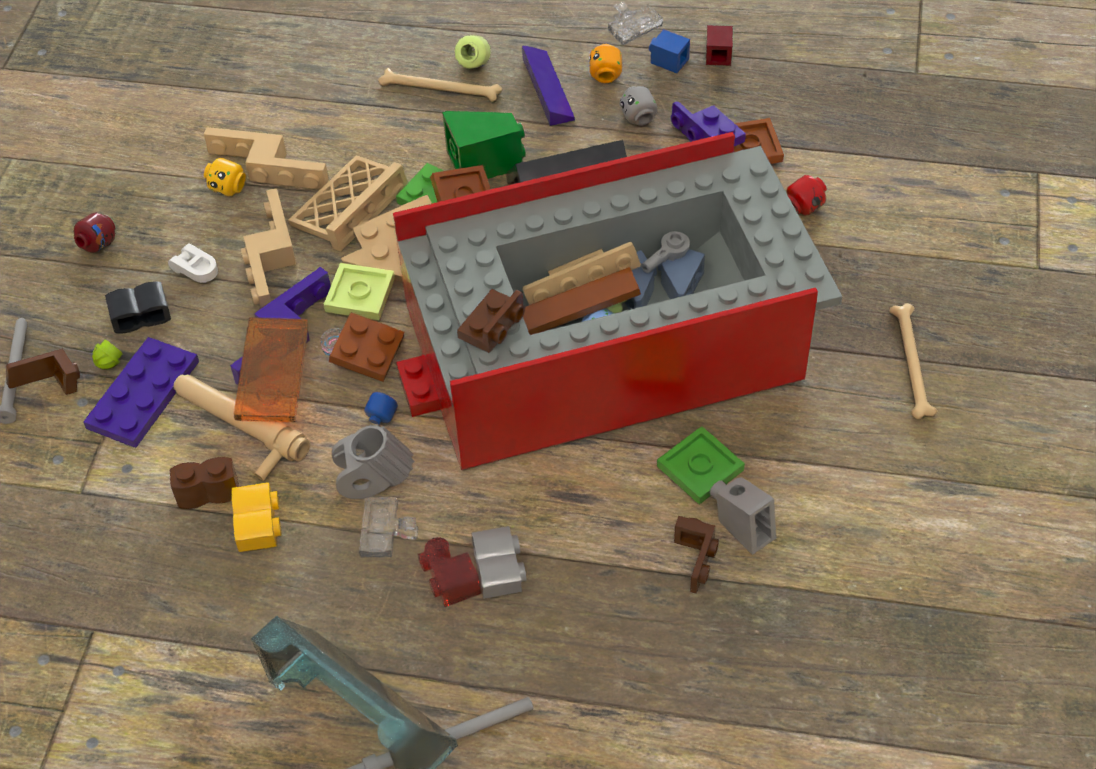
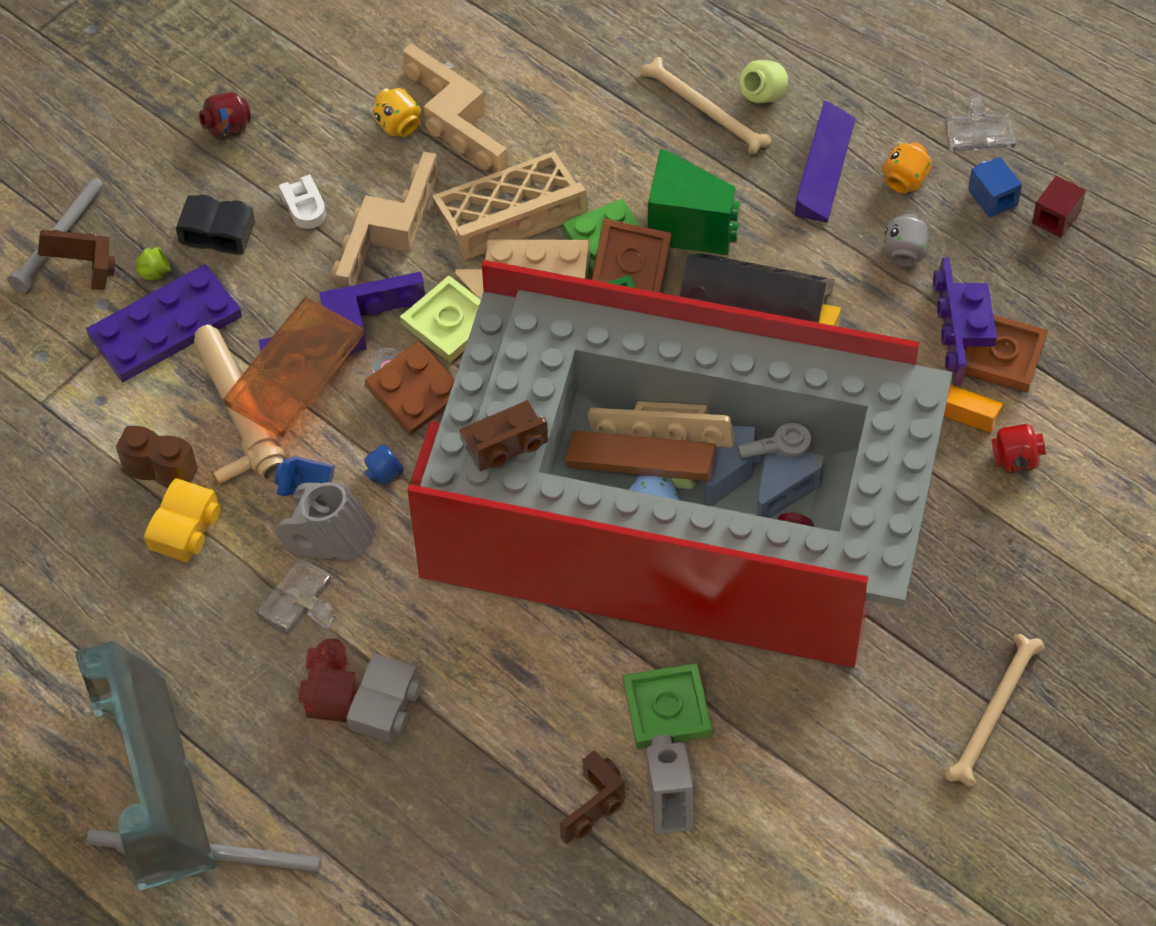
camera: 30 degrees right, 5 degrees up
none -> blue bracket [275,456,335,502]

